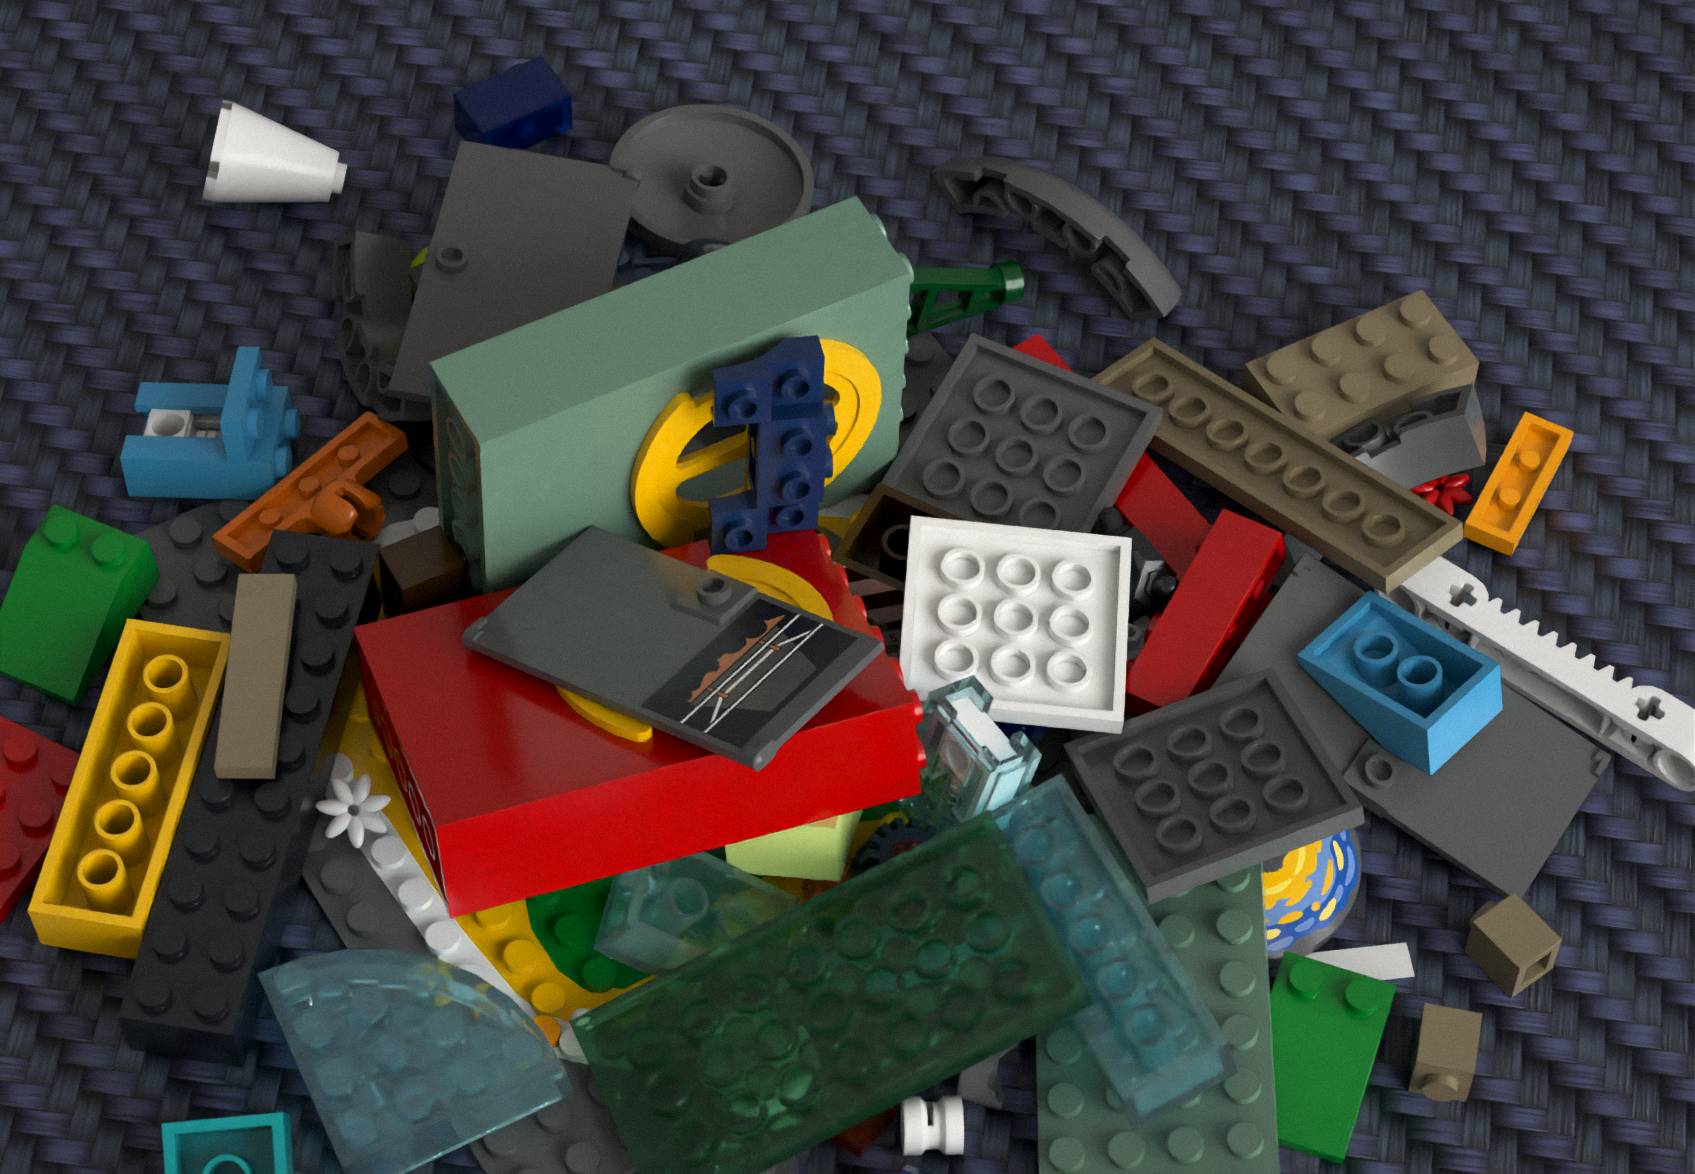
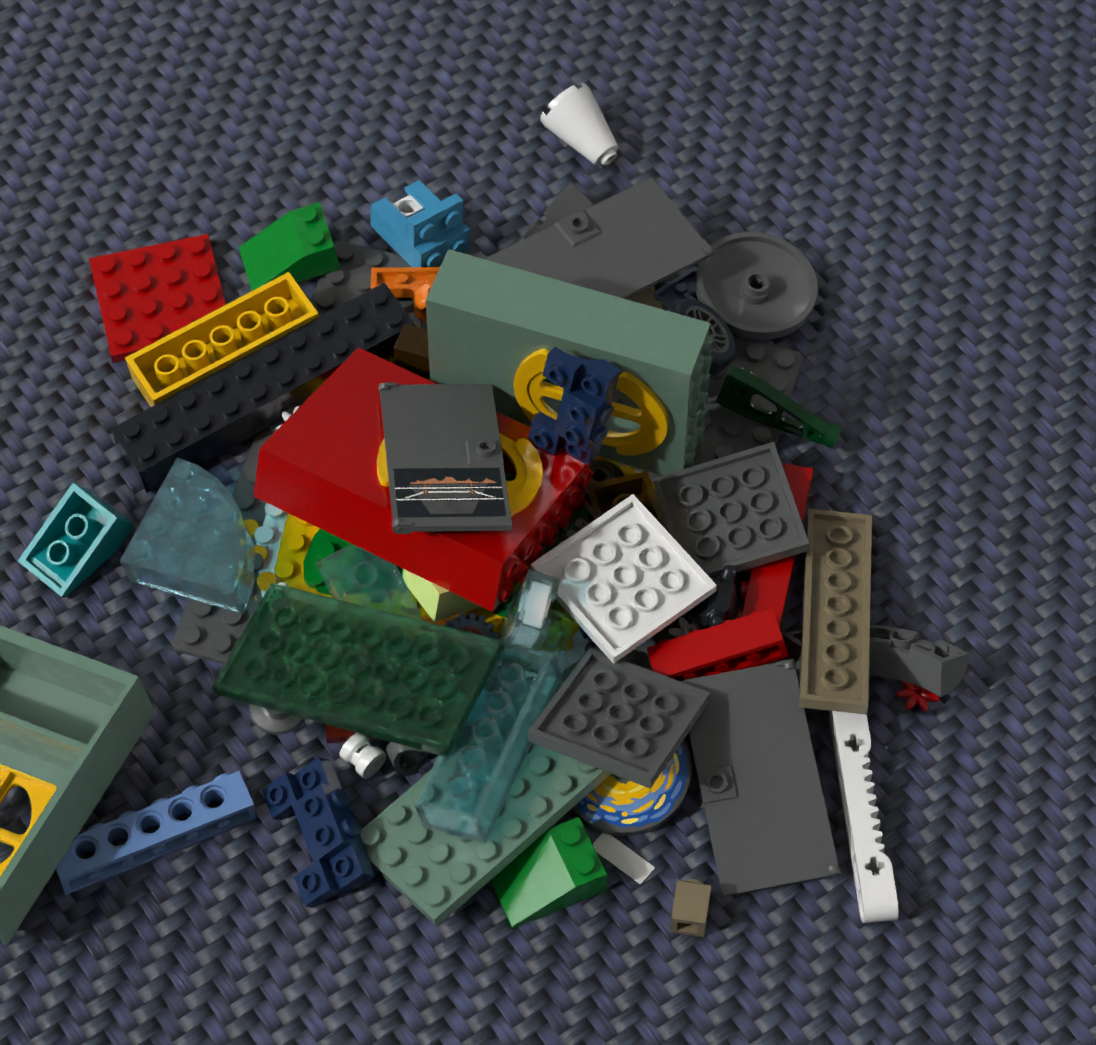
camera: 50 degrees right, 5 degrees up
dark tan tile [214,574,297,779] -> none
clear blue brick [453,55,573,150] -> none
dark grey brick [931,156,1182,322] -> none
dark tan brick [1240,289,1479,441] -> none
dark azure slope [1297,590,1503,776] -> none
dark tan brick [1408,1003,1482,1102] -> none
light orange plate [1463,411,1574,557] -> none

